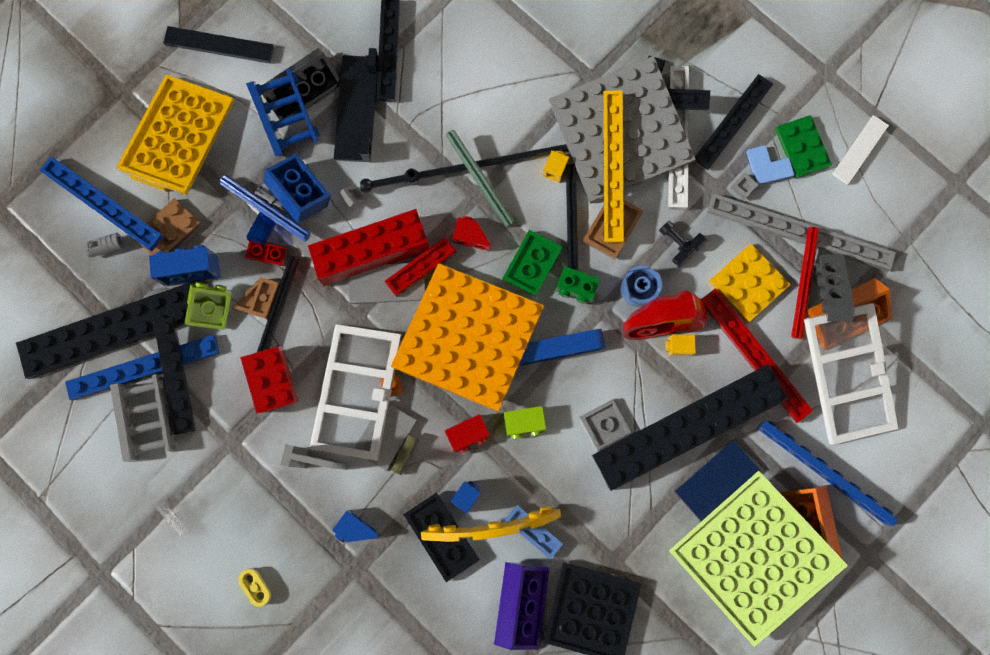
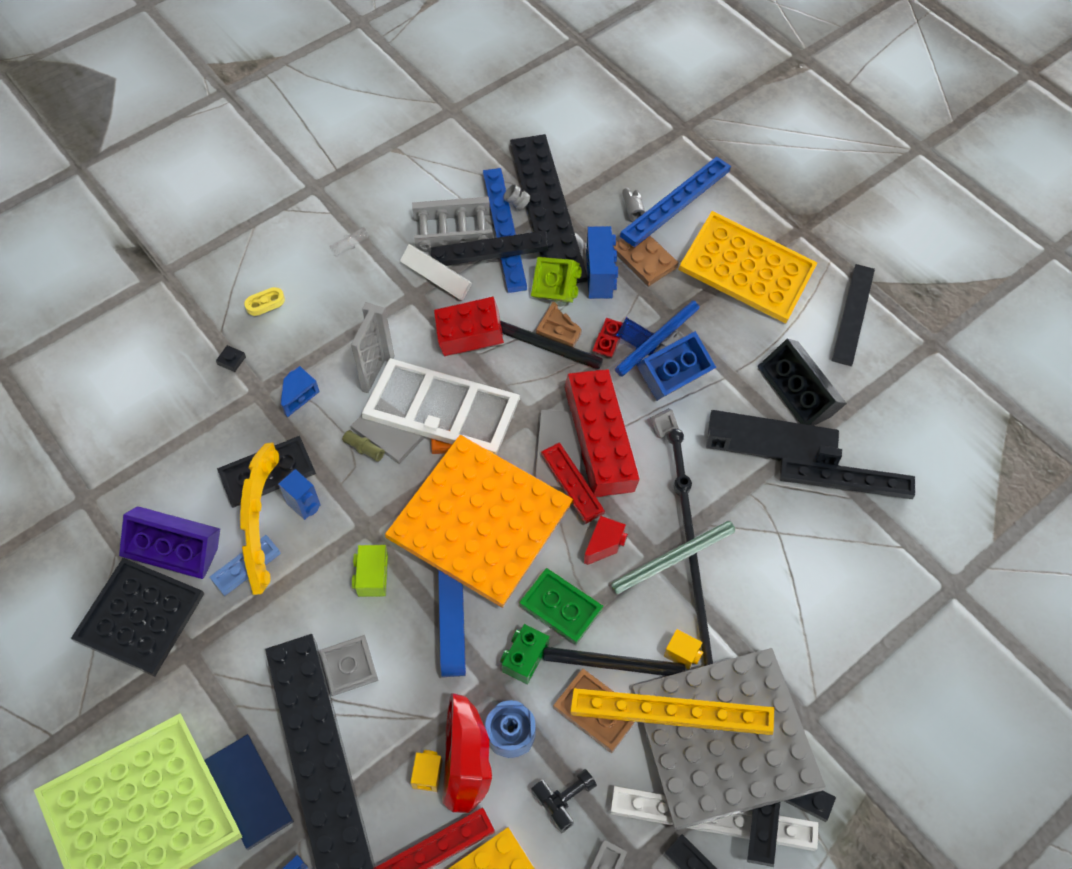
camera: 95 degrees right, 20 degrees down
blue fence [246,68,320,156] -> none
red brick [444,414,490,454] -> none
none -> black plate [216,345,246,372]
none -> white tile [400,244,472,300]
none -> light grey wheel [504,184,530,210]

